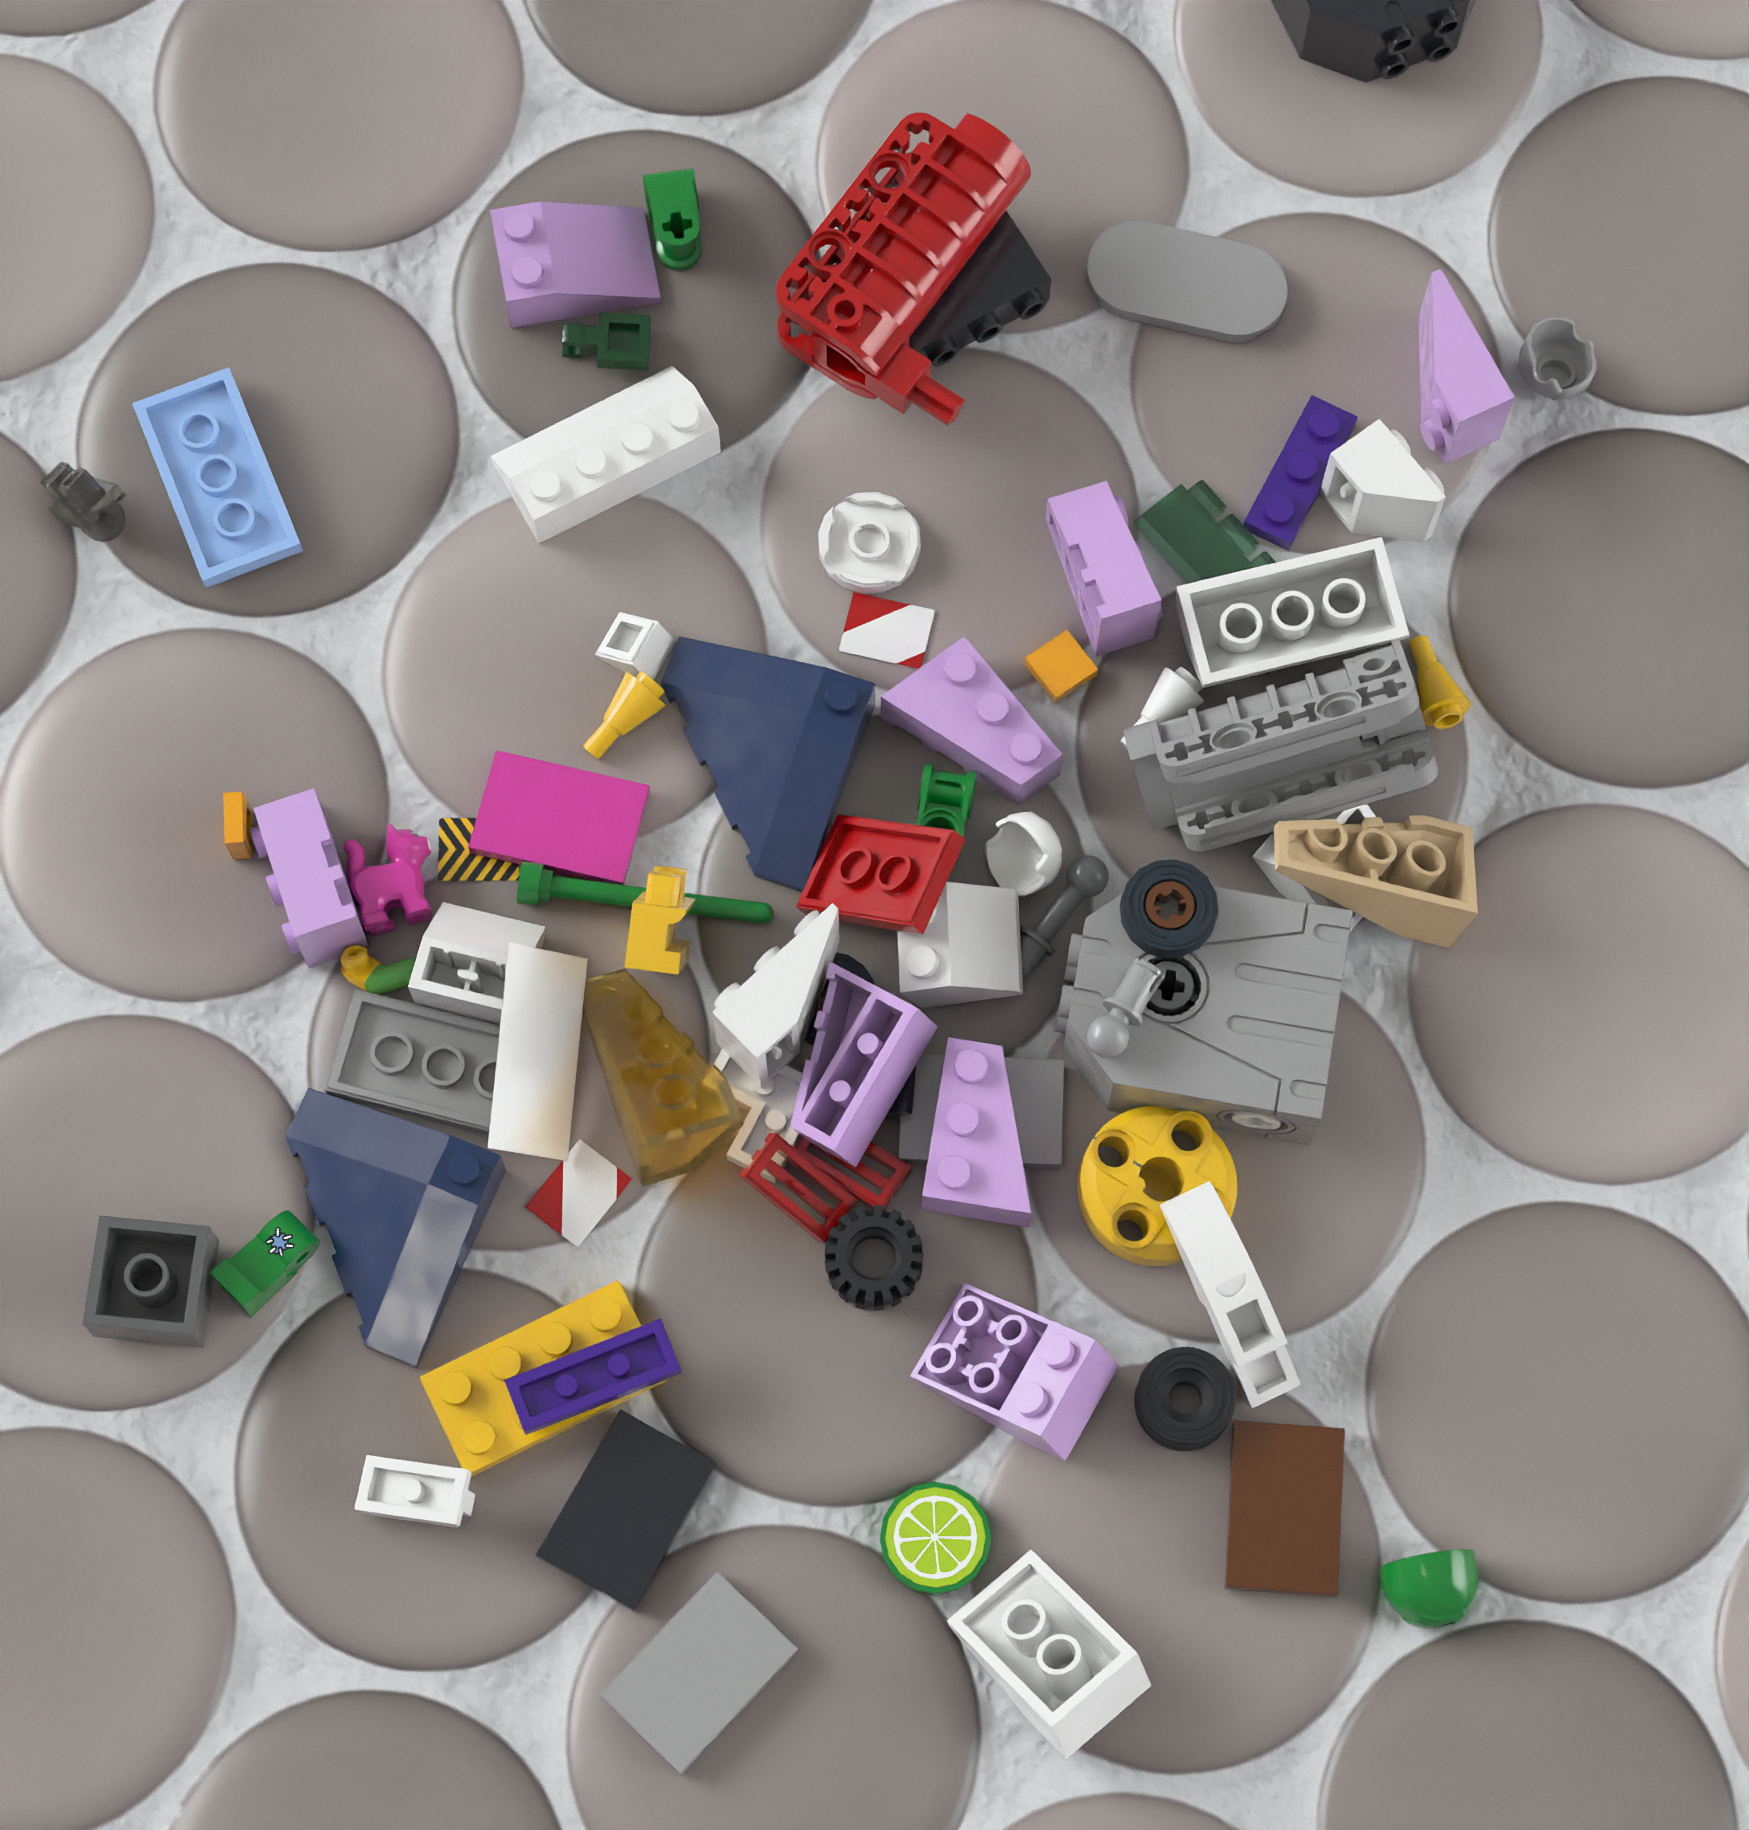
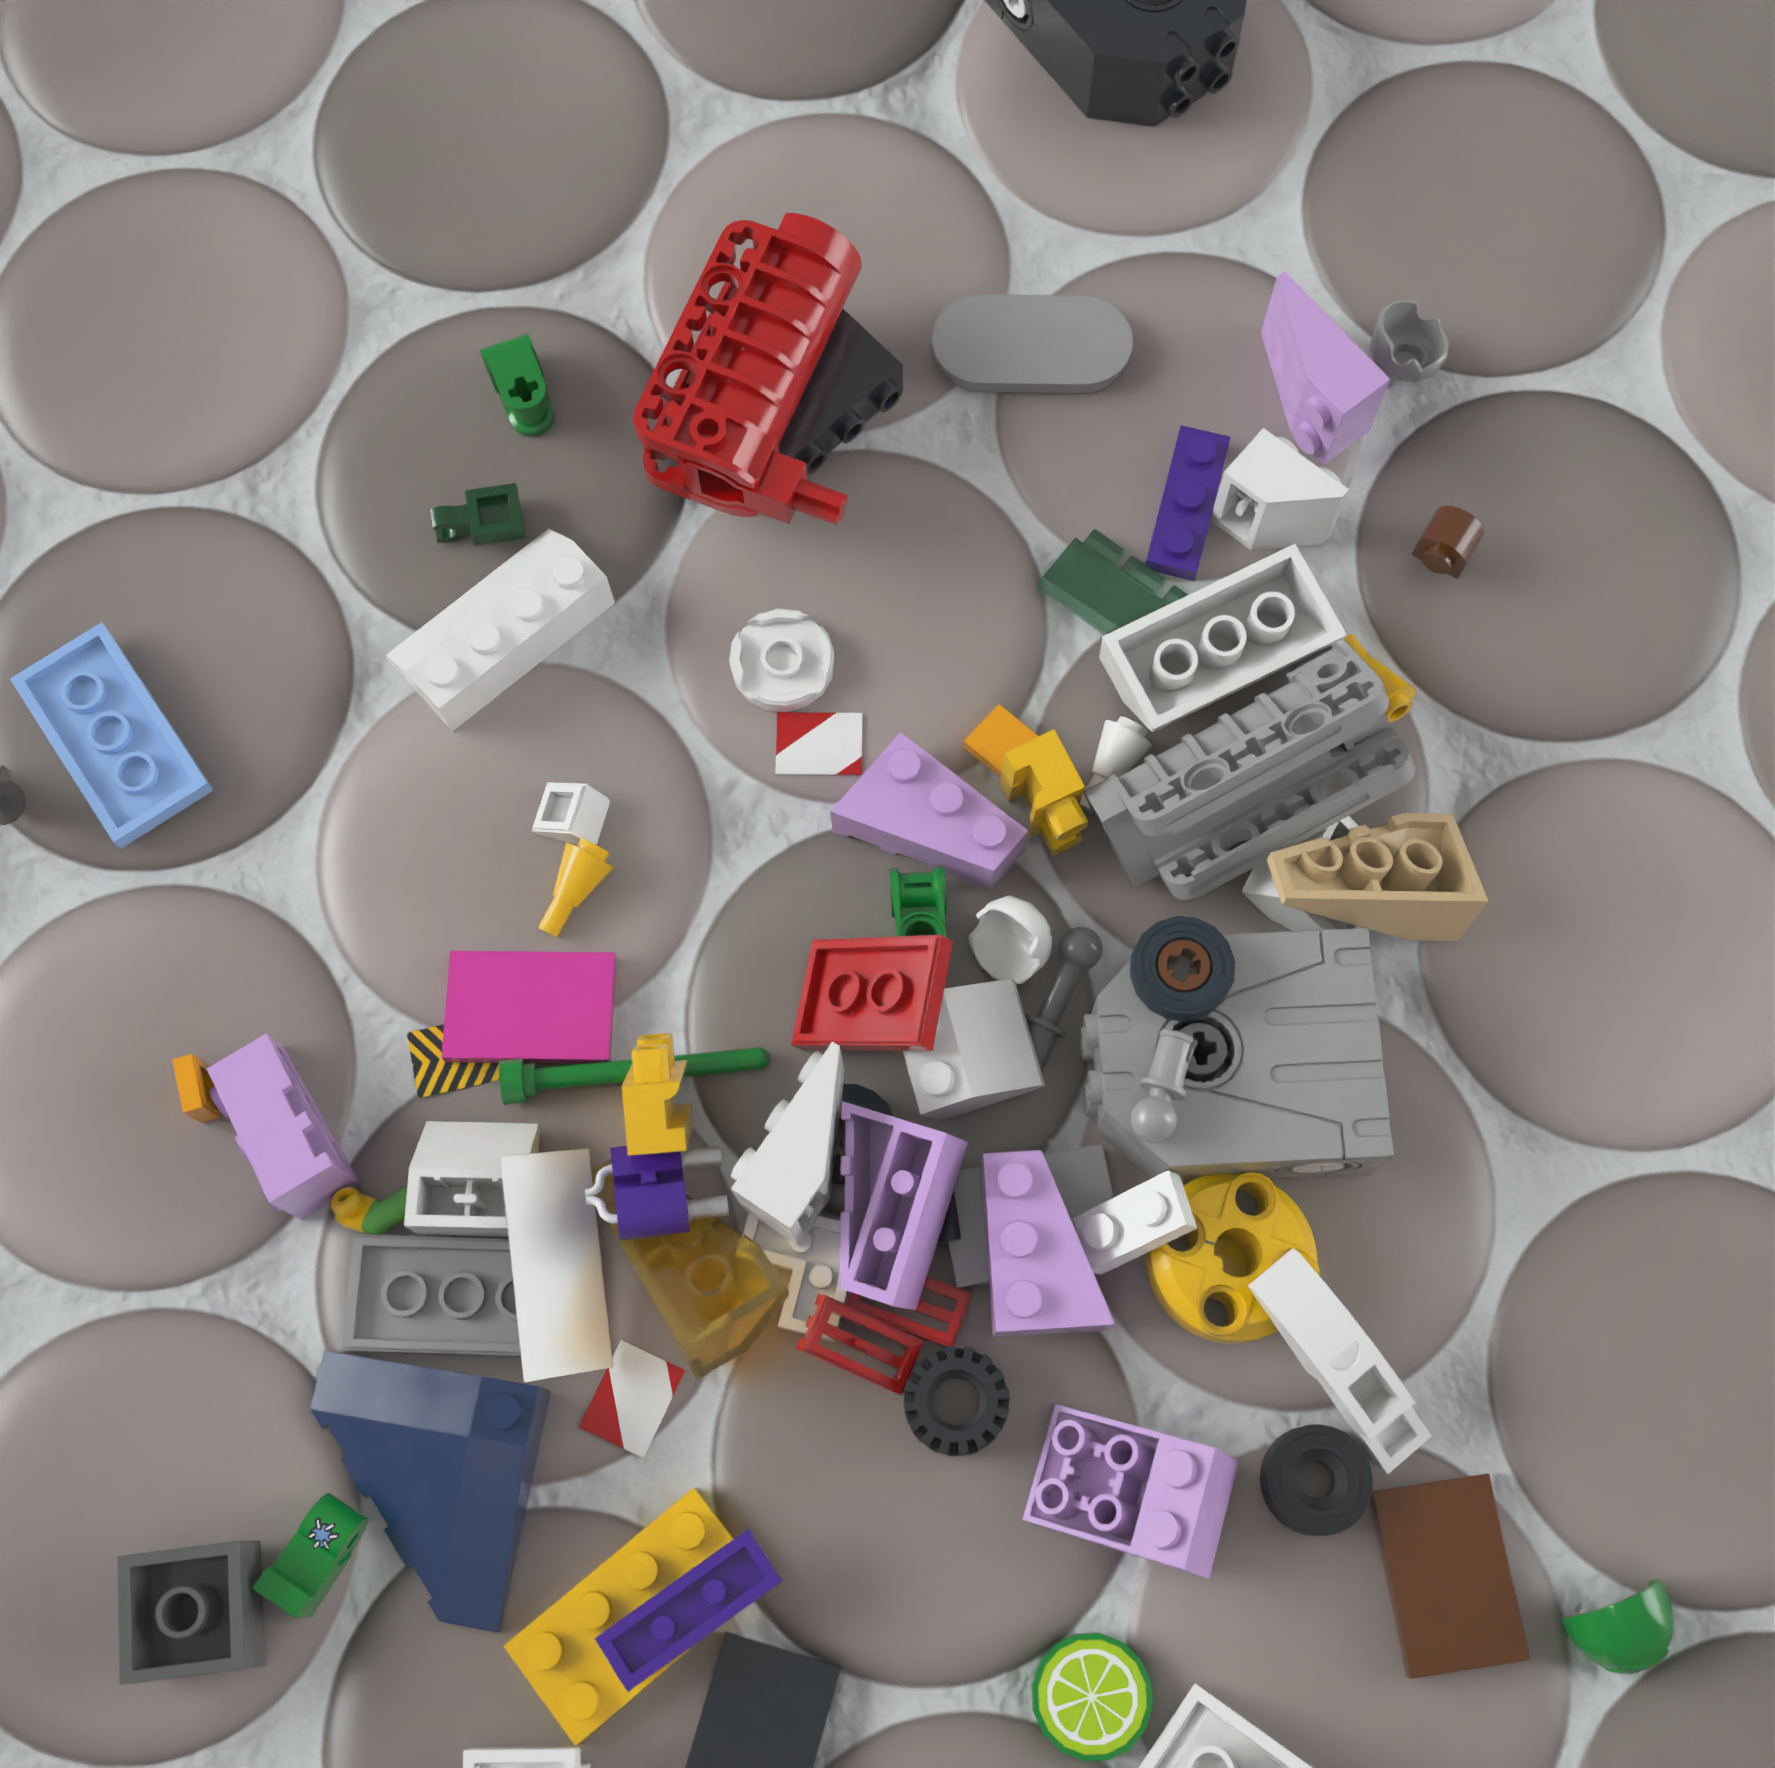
camera: 10 degrees left, 0 degrees up
dark pink animal [343,824,432,936] -> none
lavender slope [490,201,661,328] -> none
dark blue slope [661,636,875,892] -> none
lavender wedge [1045,481,1163,656] -> none
none -> dark purple piece [585,1146,729,1241]
none -> yellow hips [999,729,1088,856]
none -> white plate [1073,1171,1197,1275]
none -> reddish brown plate [1411,506,1484,579]

